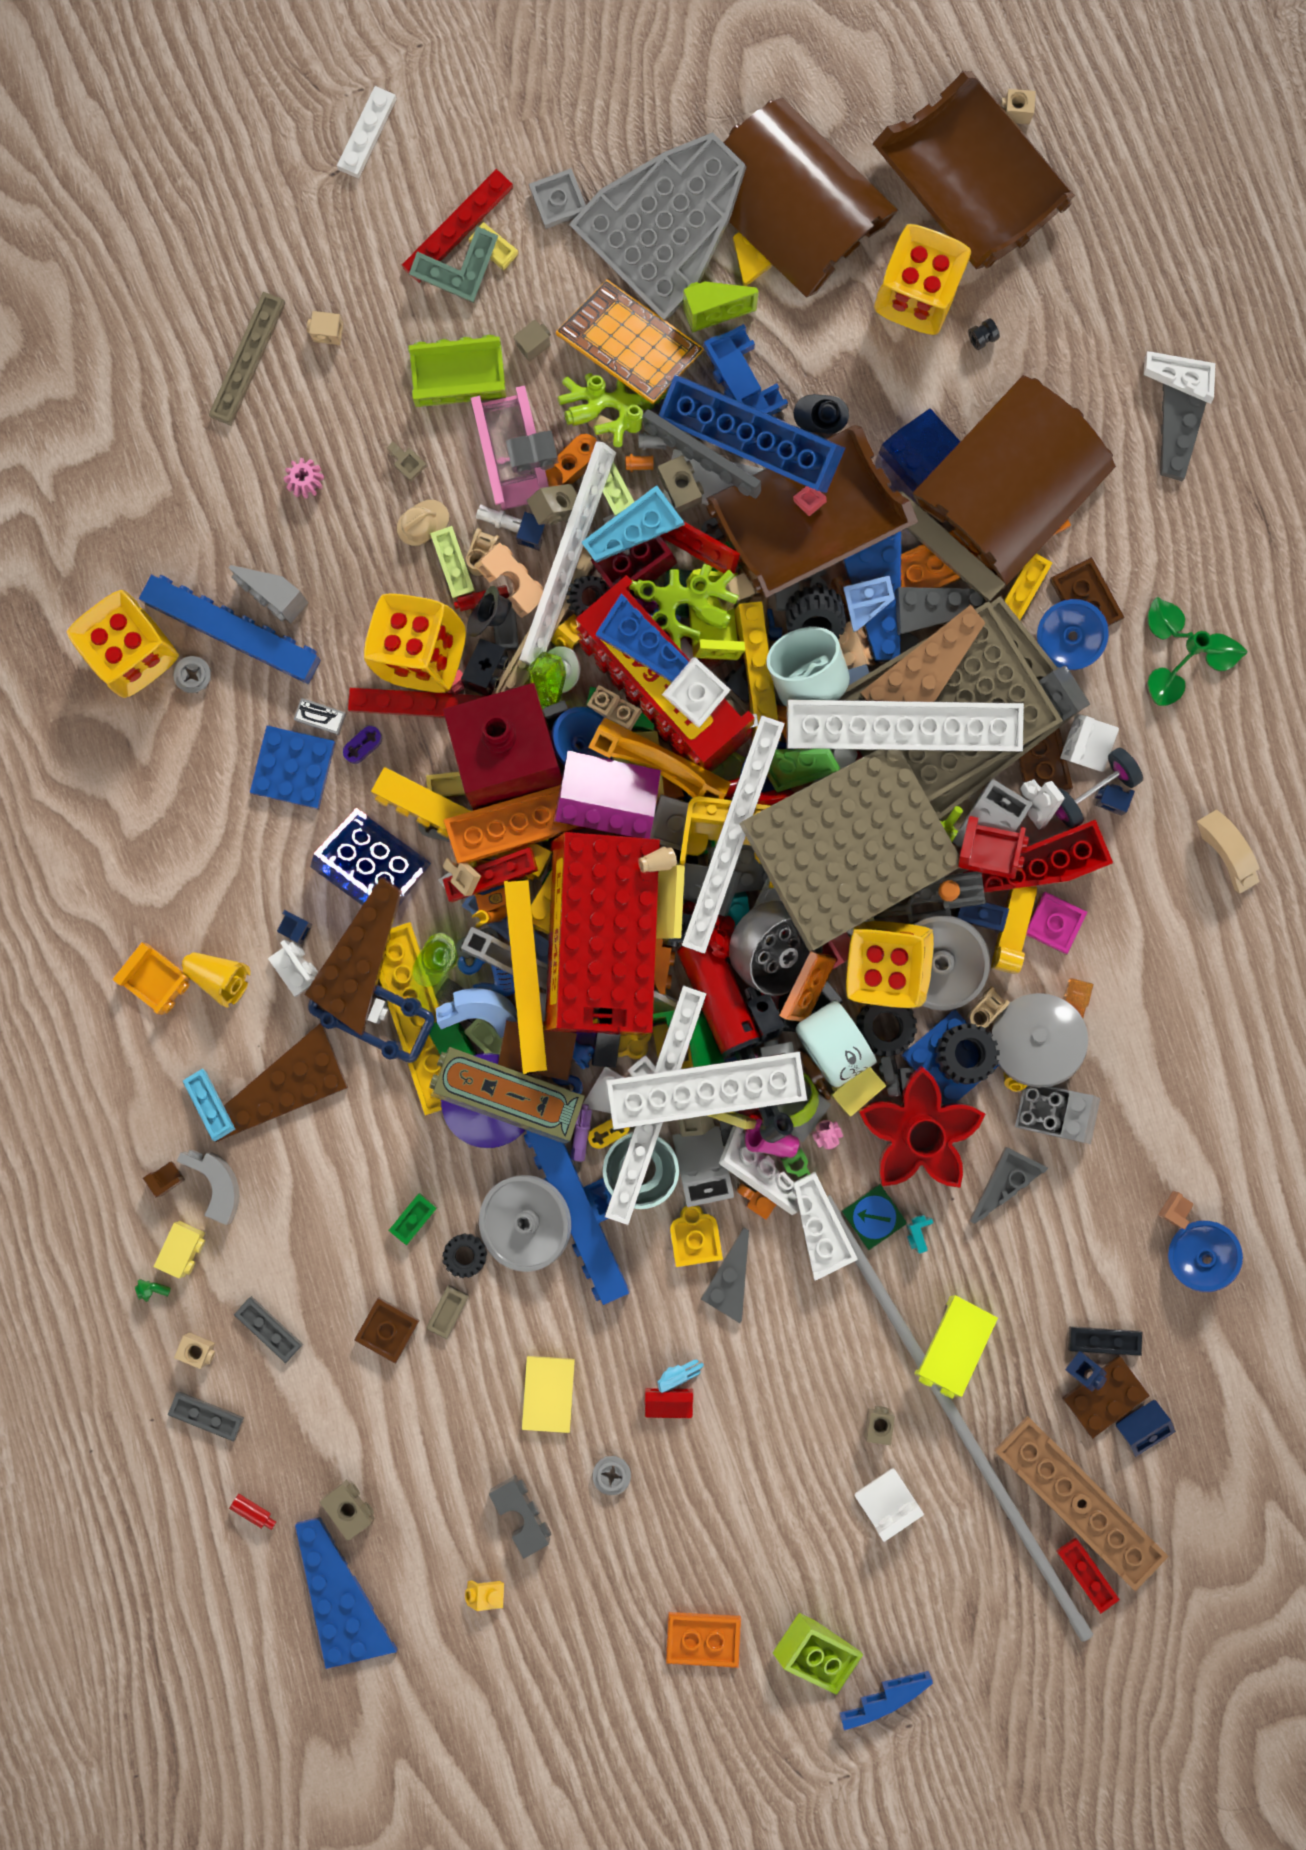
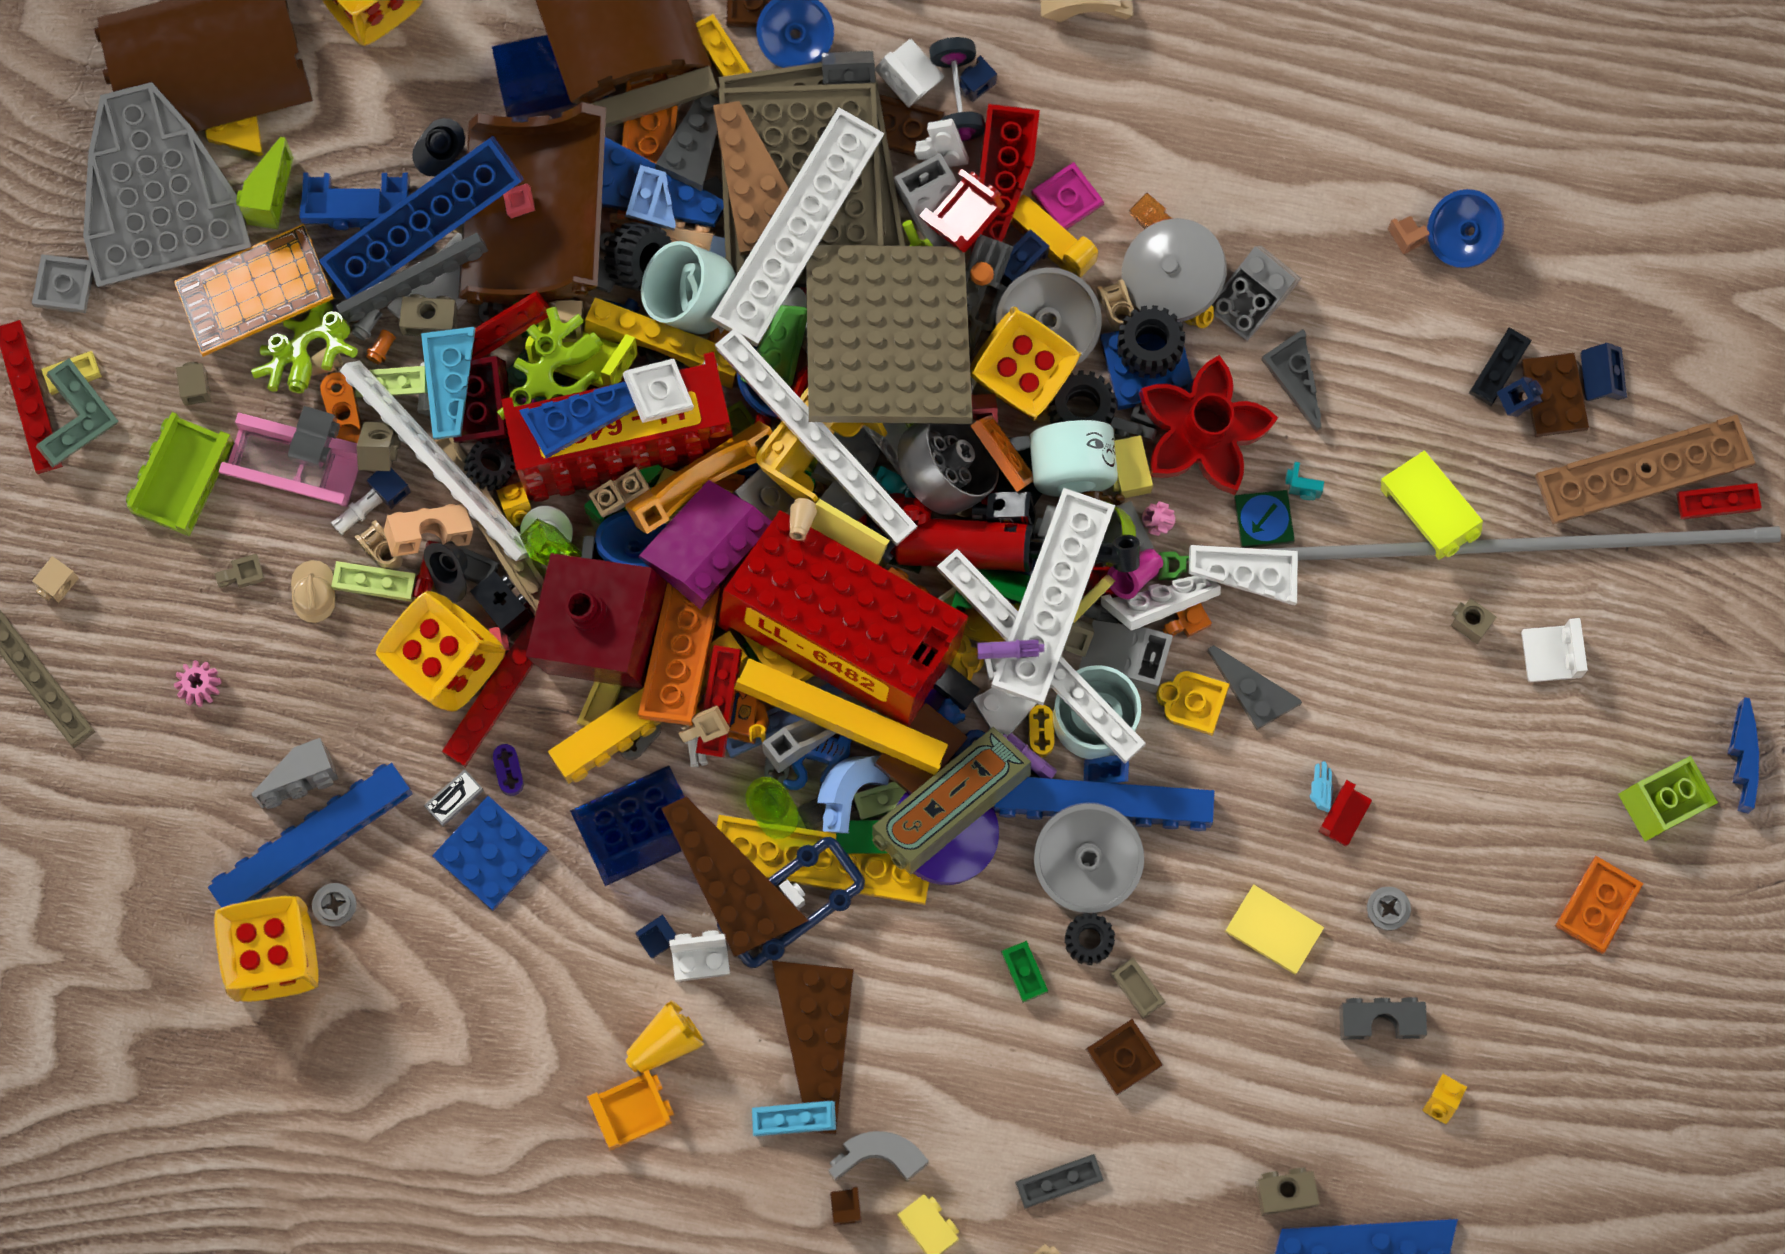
camera: 65 degrees left, 10 degrees down
none -> medium lavender piece [977,639,1044,659]

